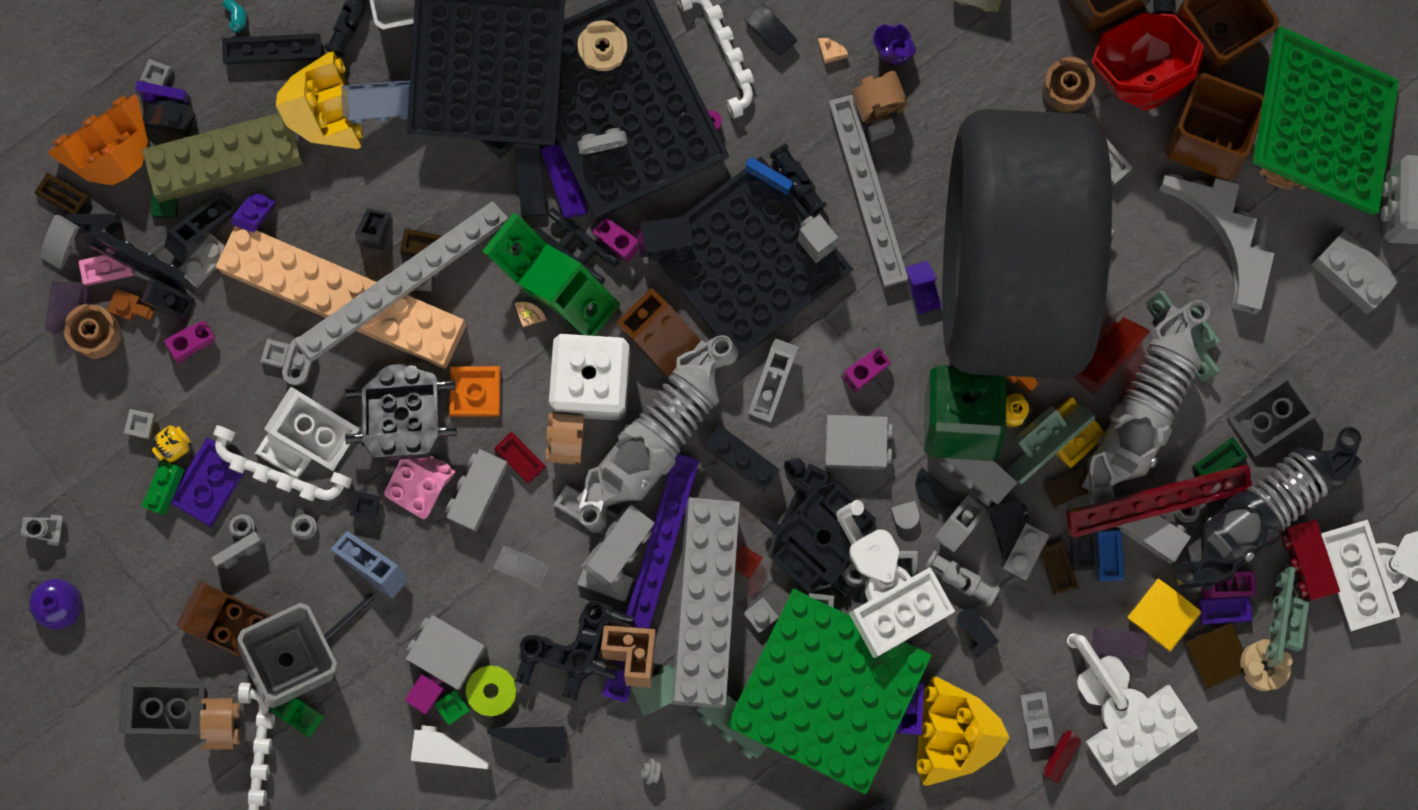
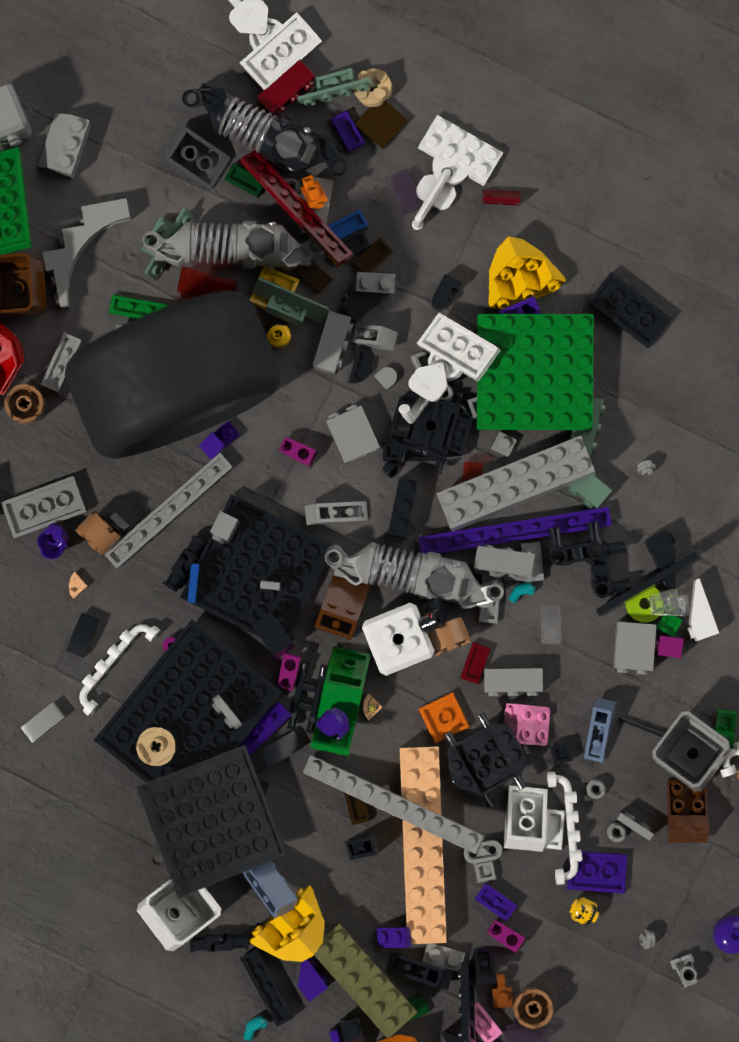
camera: 115 degrees left, 5 degrees up
light grey plate [124,409,156,440] -> none
green plate [141,460,185,516] -> none
medium nougat brick [601,626,657,688] -> none
light grey piece [923,550,1000,607] -> none
dark green plate [924,365,1006,461] -> none
light grey slope [1019,692,1055,749] -> none
yellow slope [1127,579,1201,652] -> none
magenta slope [1201,571,1257,599] -> none
none -> light grey plate [1,476,87,539]
none -> green tile [109,294,169,319]
none -> light grey tile [260,580,281,591]
none -> dark purple slope [298,957,329,1002]
none -> orange hips [300,175,328,210]
none -> dark purple hair [316,708,350,740]
none -> black leg [420,597,448,633]
none -> dark purple plate [474,883,517,922]
none -> teal arm [508,582,536,604]
none -> black tile [596,552,703,616]
none -> light grey plate [639,930,655,949]
none -> clear slope [650,589,690,616]

